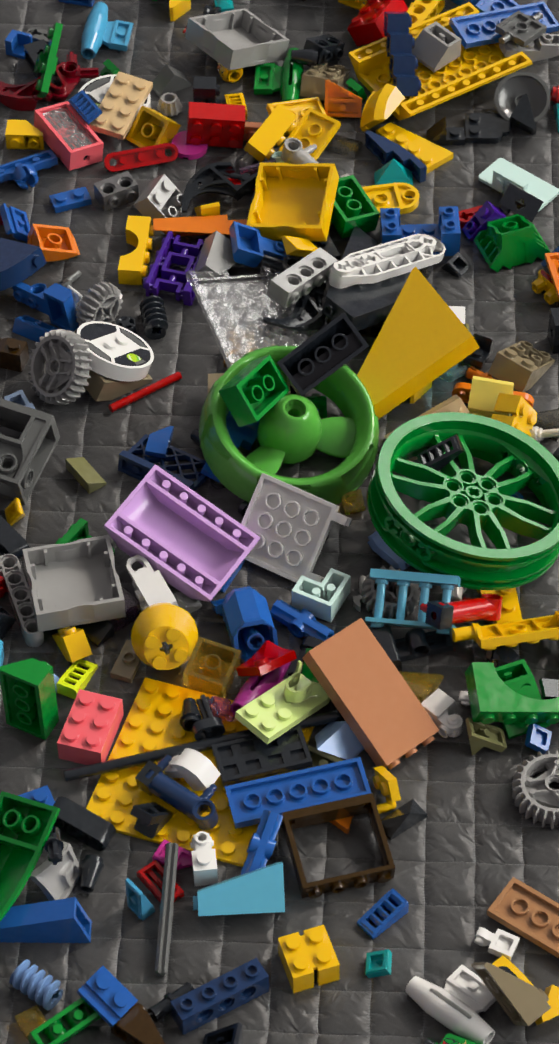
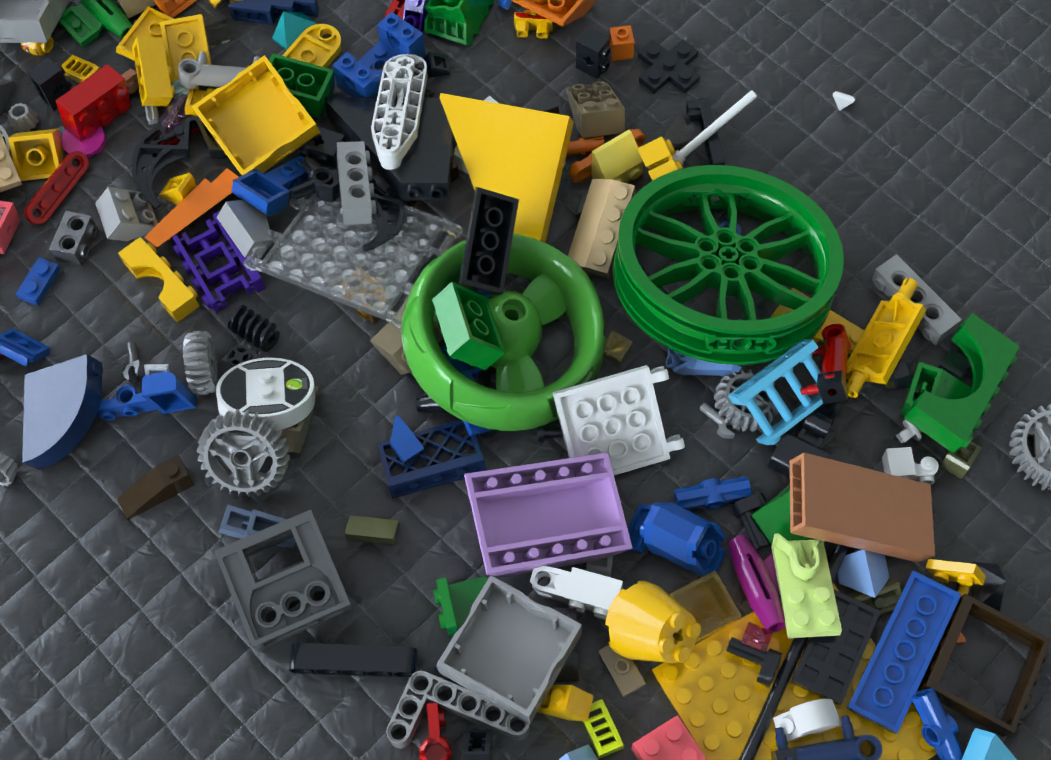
camera: 45 degrees left, 15 degrees up
yellow slope [4,497,25,526] -> none
blue slope [13,315,58,342] -> none
orange slope [27,224,80,262] -> none
red bar [109,371,182,412] -> none
black cone [179,698,202,732] -> none
red plate [236,640,297,676] -> none
yellow slope [282,235,318,257] -> none
light aqua brick [292,568,351,623] -> none
clear yellow slope [399,671,444,703] -> none
black slope [417,435,464,471] -> none
plate [525,723,552,754] -> none

